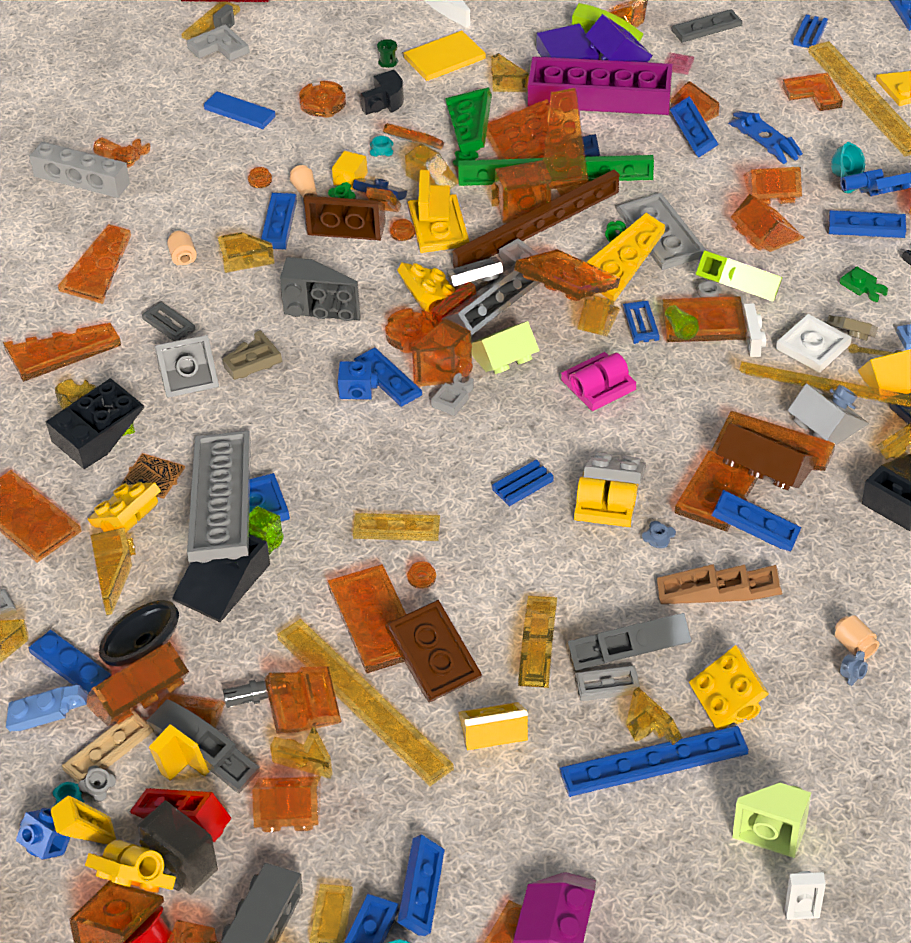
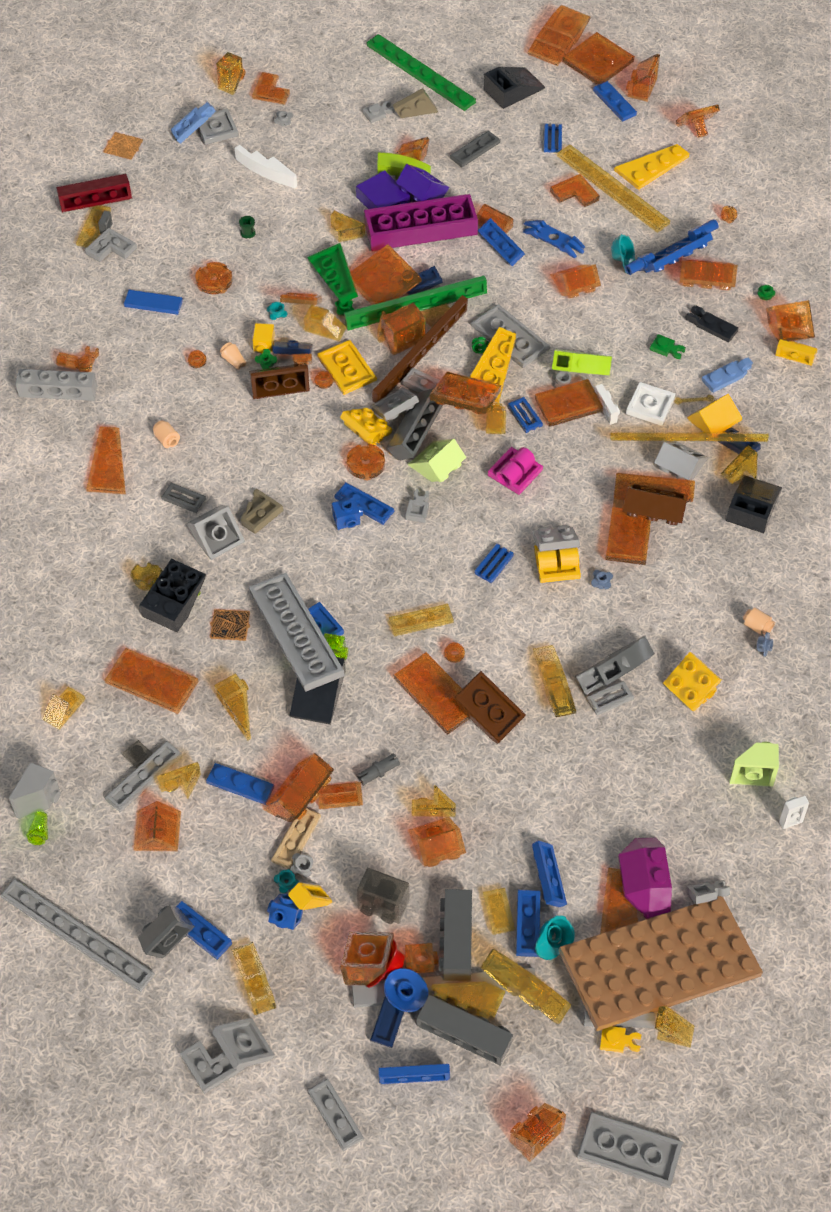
camera: 20 degrees left, 10 degrees up
clear orange wing [3,323,121,382] -> none
medium blue hinge [6,685,88,732] -> none
yellow plate [85,840,176,893] -> none
yellow plate [87,482,161,540] -> none
black dish [99,600,179,667] -> none
red slope [130,788,231,842] -> none
dark grey slope [146,699,260,794] -> none
yellow panel [149,724,209,781] -> none
clear yellow slope [217,232,275,273] -> none
blue plate [261,193,297,250] -> none
clear orange slope [264,666,341,734] -> none
clear yellow tile [277,619,454,786] -> none
dark grey slope [280,257,361,321] -> none
black brick [361,69,404,115] -> none
yellow tile [403,31,486,81] -> none
clear orange slope [412,318,473,387] -> none
yellow panel [418,170,450,221] -> none
clear orange tile [431,282,476,329] -> none
yellow slope [458,702,528,750] -> none
clear orange wing [539,88,589,191] -> none
blue tile [560,726,749,797] -> none
clear yellow slope [626,687,683,745] -> none
medium nougat slope [657,564,783,604] -> none
clear neon green cone [665,305,699,340] -> none
clear pink tile [668,53,694,75] -> none
blue tile [711,490,801,552] -> none
clear orange slope [731,194,805,252] -> none
dark tan wing [826,315,878,341] -> none
blue plate [829,210,906,238] -> none
sand blue plate [829,384,858,409] -> none

